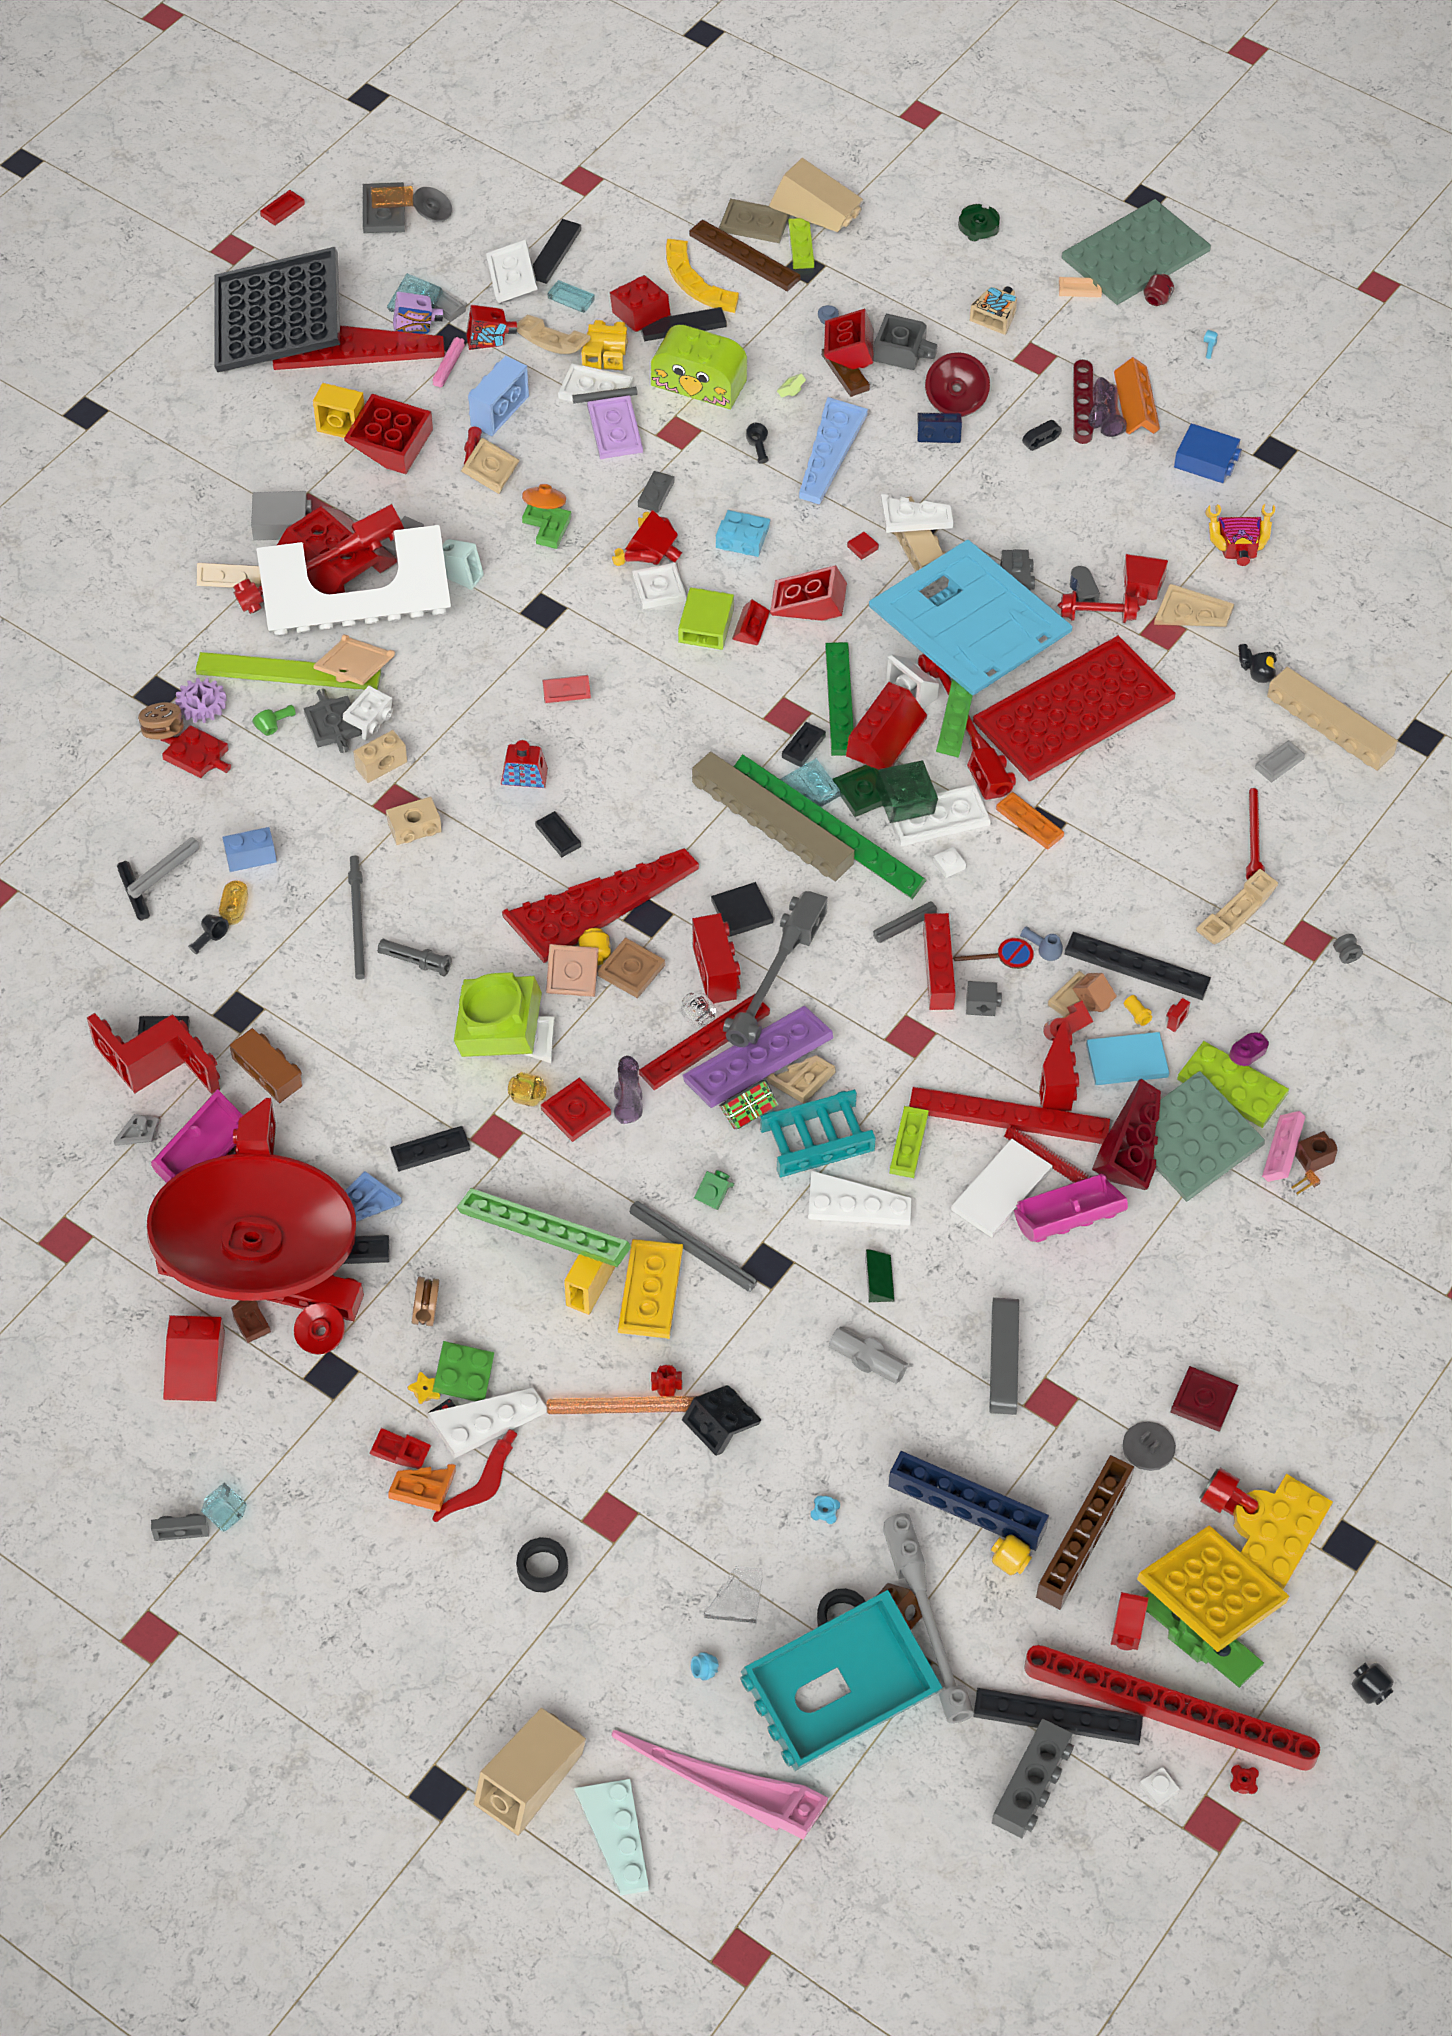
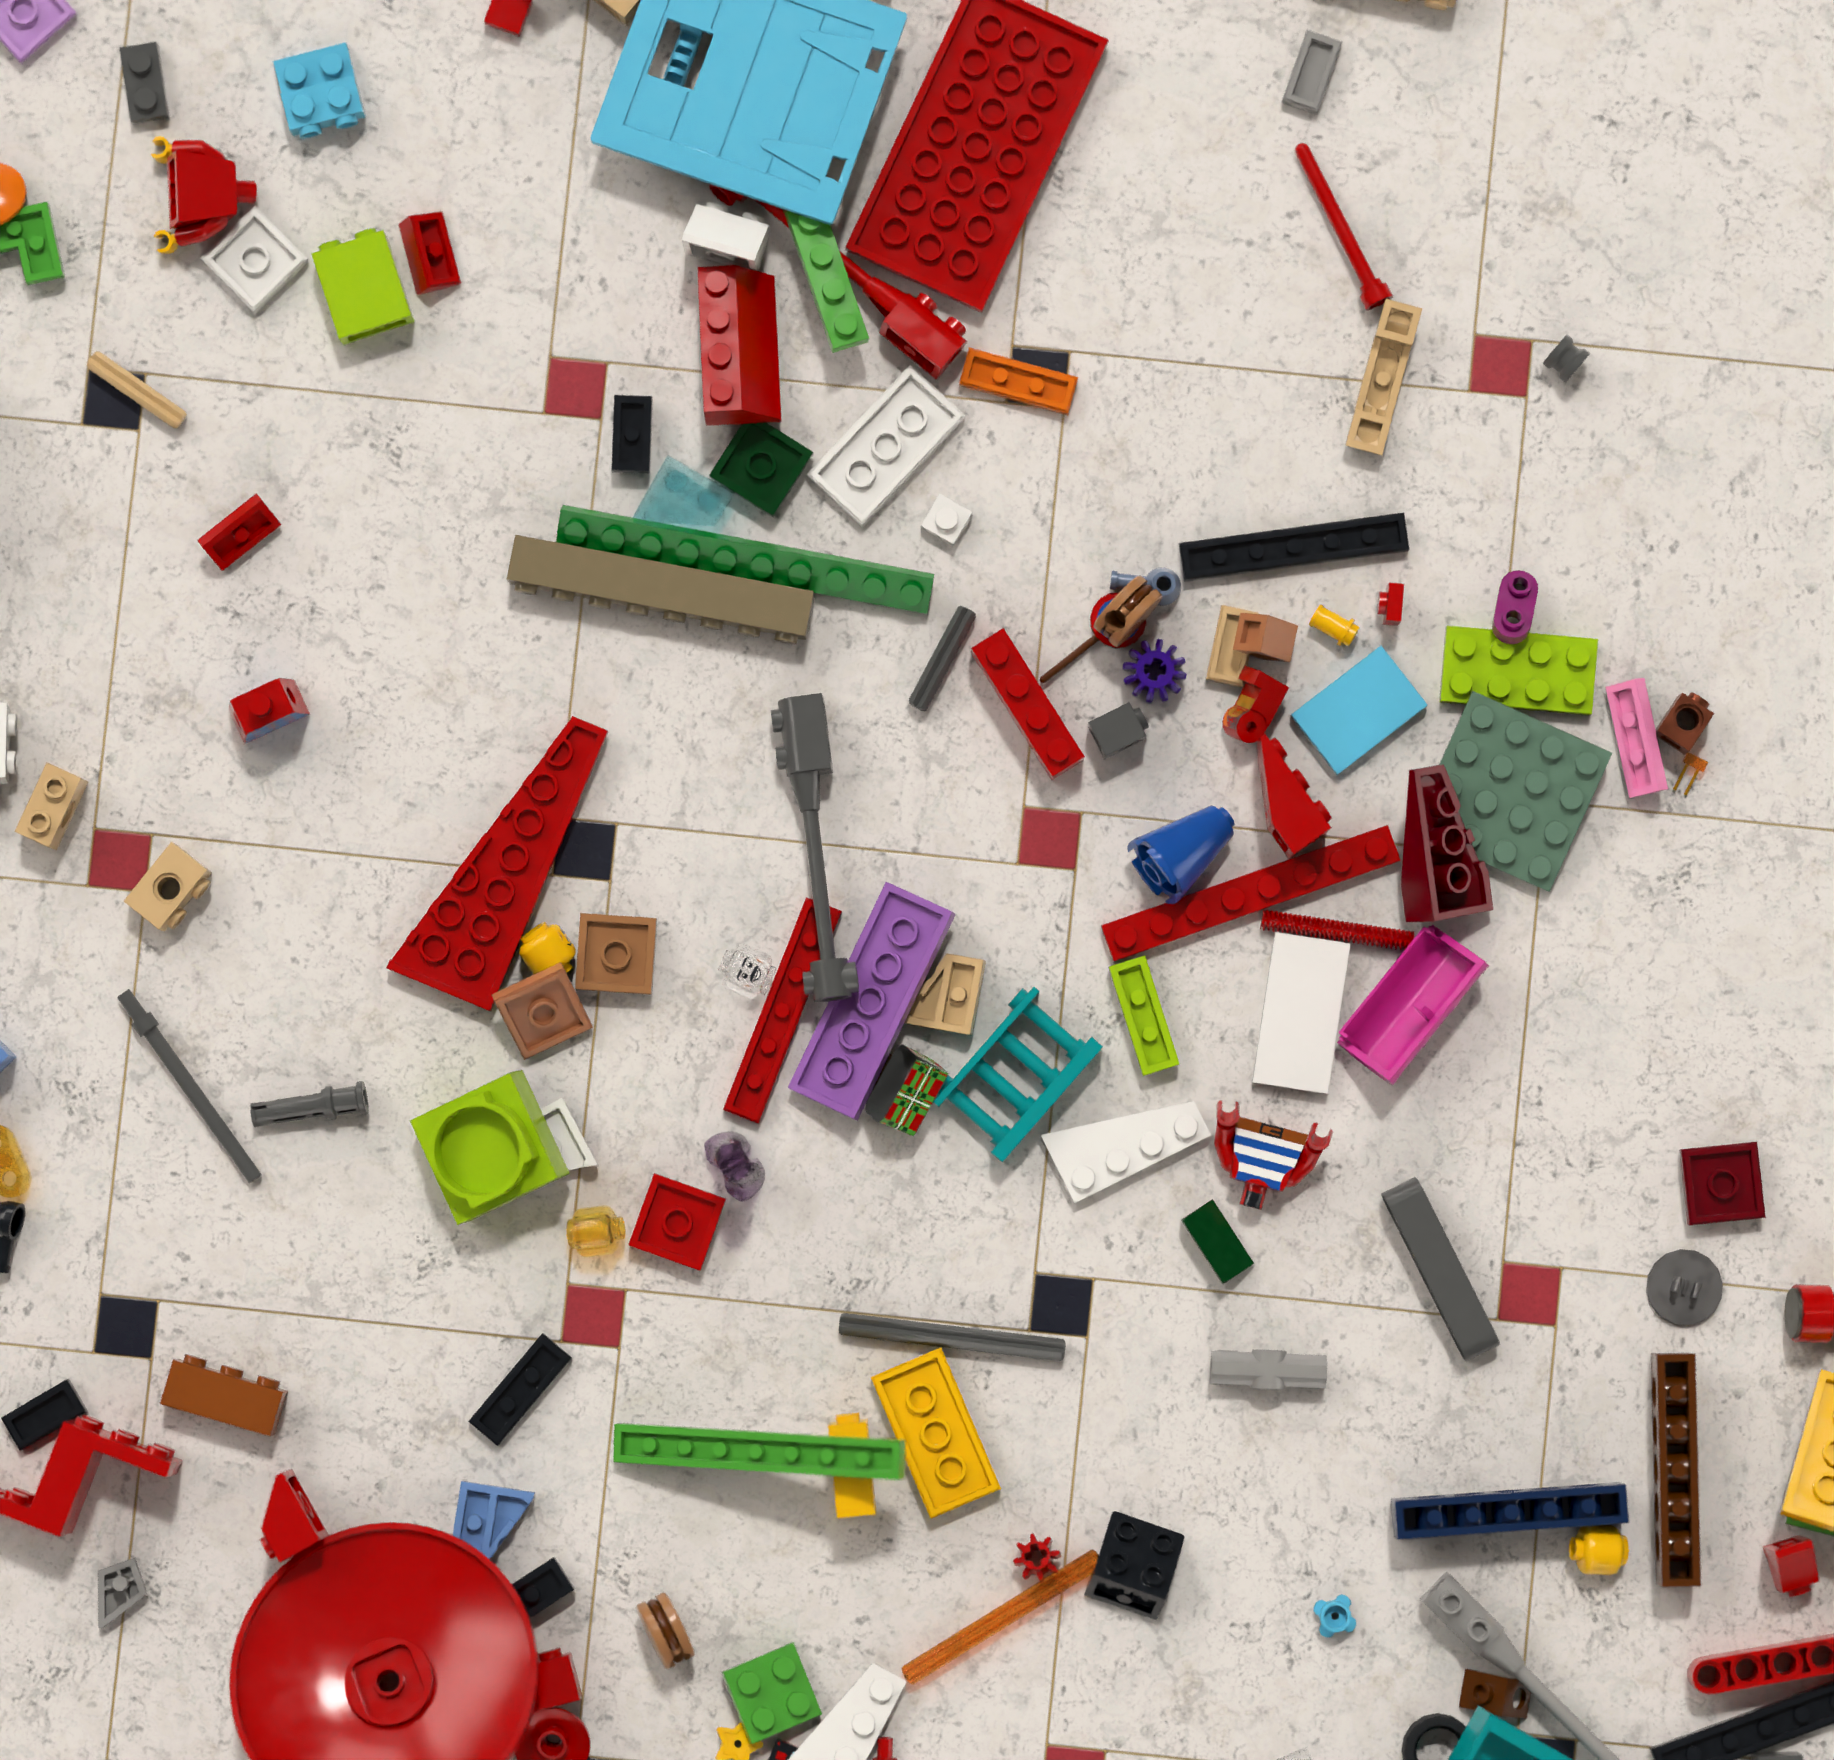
camera: 25 degrees left, 30 degrees up
dark pink container [151,1089,243,1183] -> none
black tile [535,811,581,858] -> none
red brick [692,913,741,1005] -> none
bracket [694,1169,735,1210] -> none
black tile [711,882,774,937] -> none
red slope [770,565,847,621] -> none
green plate [825,642,854,756] -> none
clear green brick [875,760,938,823] -> none
none -> tan axle [87,351,187,429]
none -> medium nougat head [1093,575,1163,647]
none -> dark purple gear [1122,639,1187,704]
none -> blue cone [1127,805,1235,904]
none -> torso [1214,1100,1333,1210]

